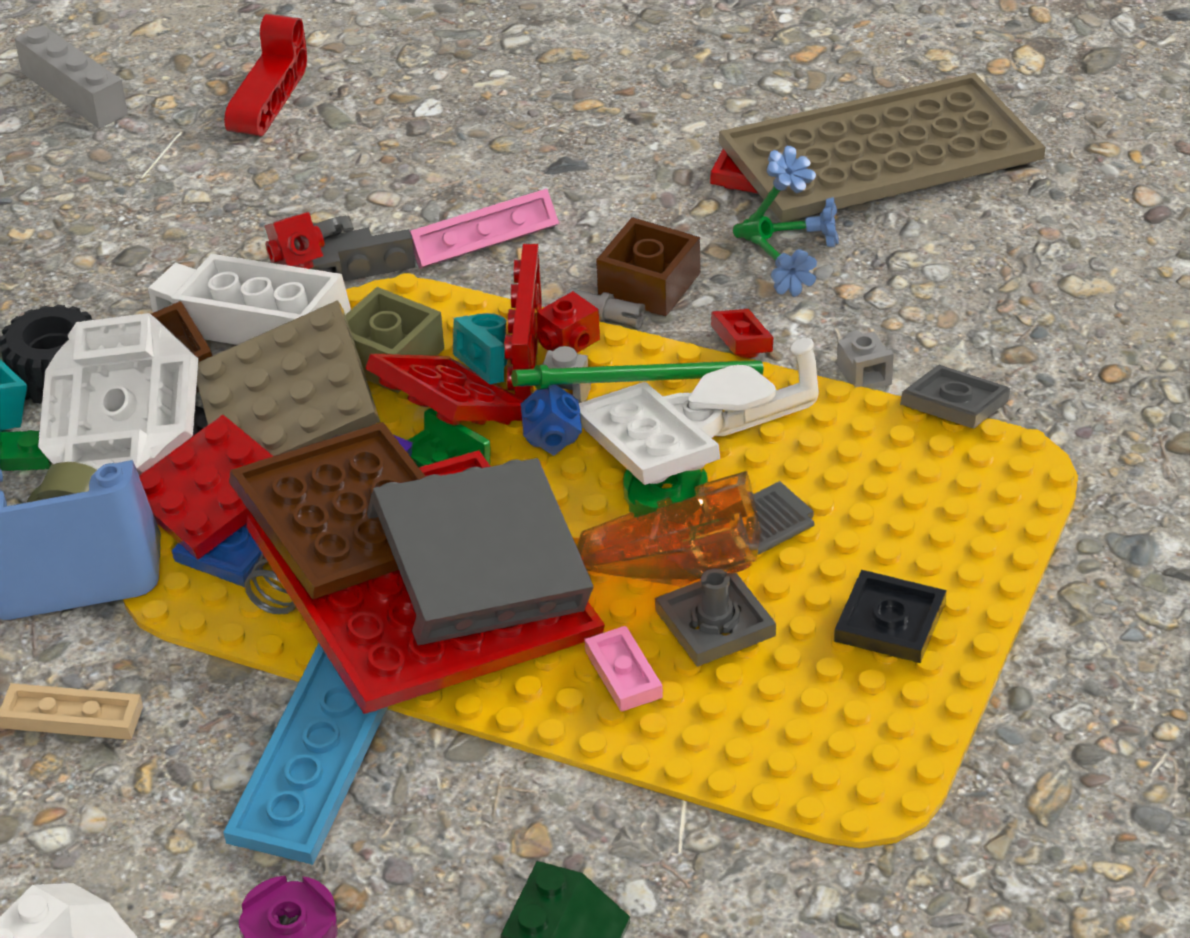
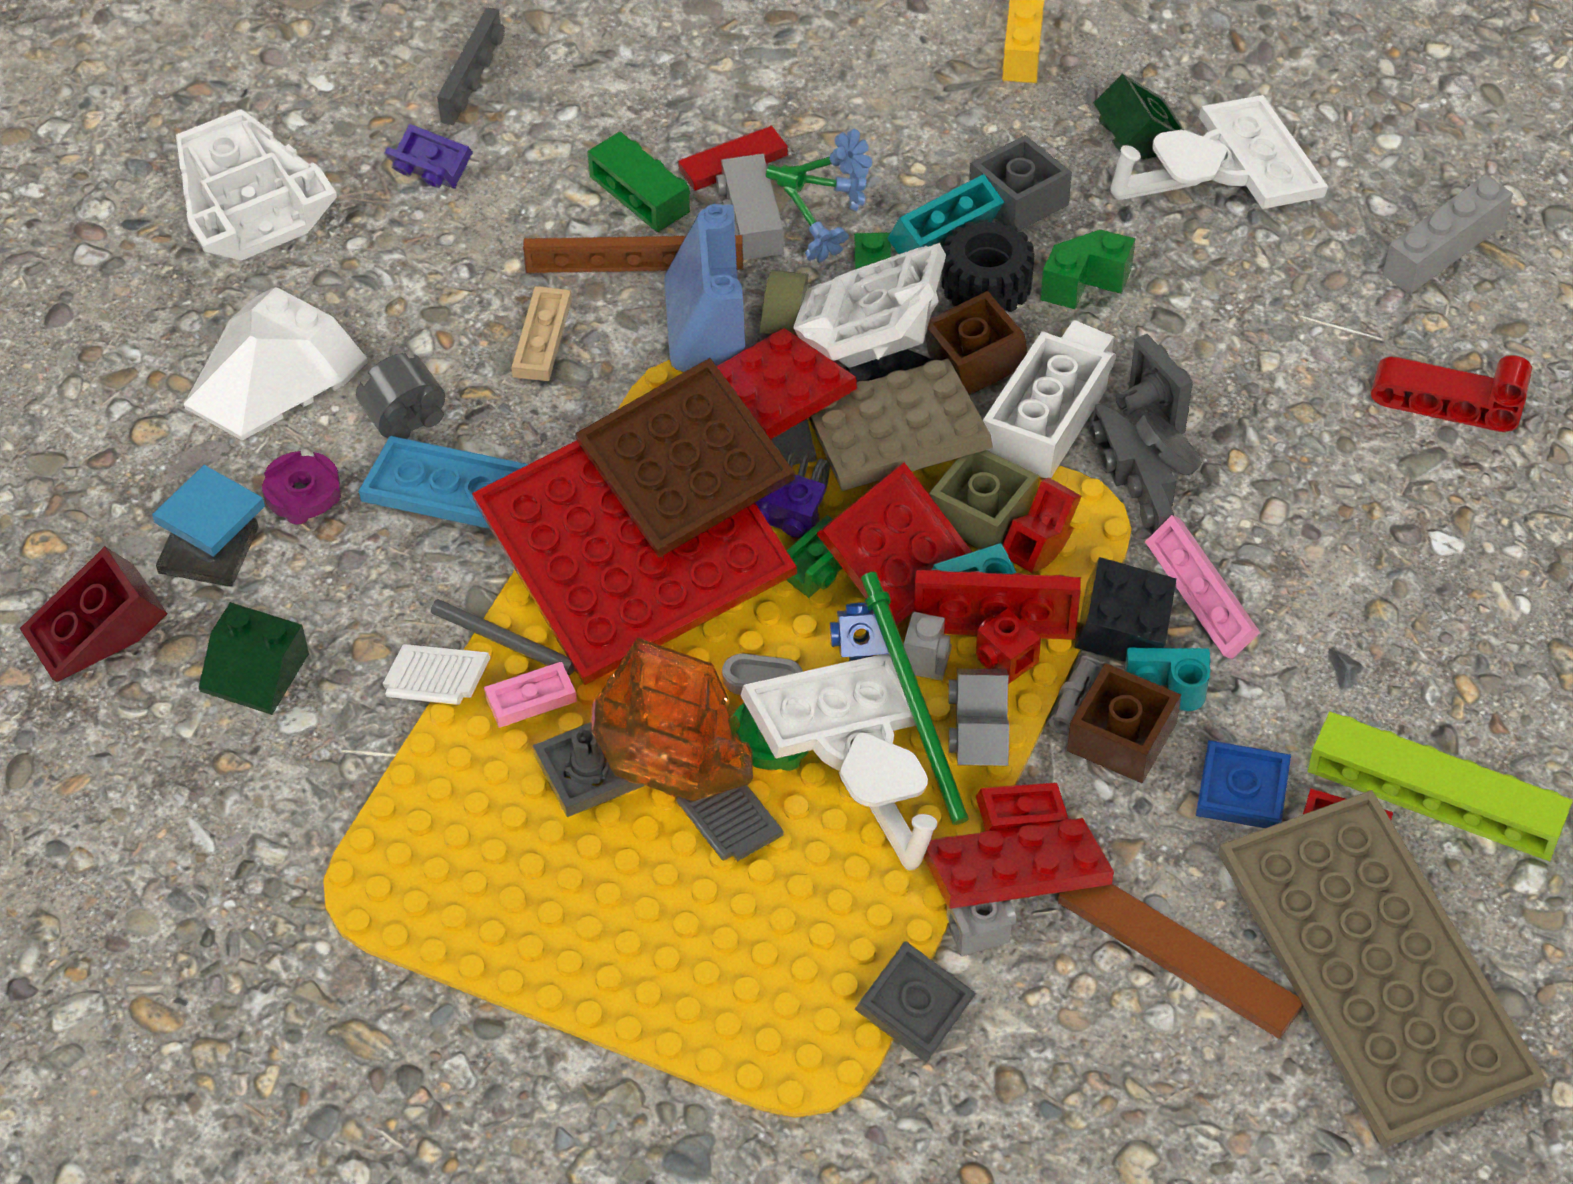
camera: 90 degrees right, 10 degrees up
red brick [264,212,324,269] -> none
dark grey panel [367,458,594,646] -> none
medium blue plant [733,146,839,297] -> none
black plate [834,570,947,663] -> none
none -> dark grey brick [356,353,445,439]
none -> white window [383,644,490,705]
none -> dark grey bar [431,599,575,675]
none -> light grey tile [722,653,803,695]
none -> red plate [923,818,1114,909]
none -> brick [948,668,1009,766]
none -> red brick [1003,478,1082,573]
none -> green brick [1040,229,1136,310]
none -> dark orange tile [1058,884,1303,1039]
none -> black brick [1075,557,1177,662]
none -> dark grey plate [1115,333,1193,434]
none -> teal plate [1124,648,1211,711]
none -> blue tile [1196,740,1291,828]
none -> lime brick [1307,711,1573,862]

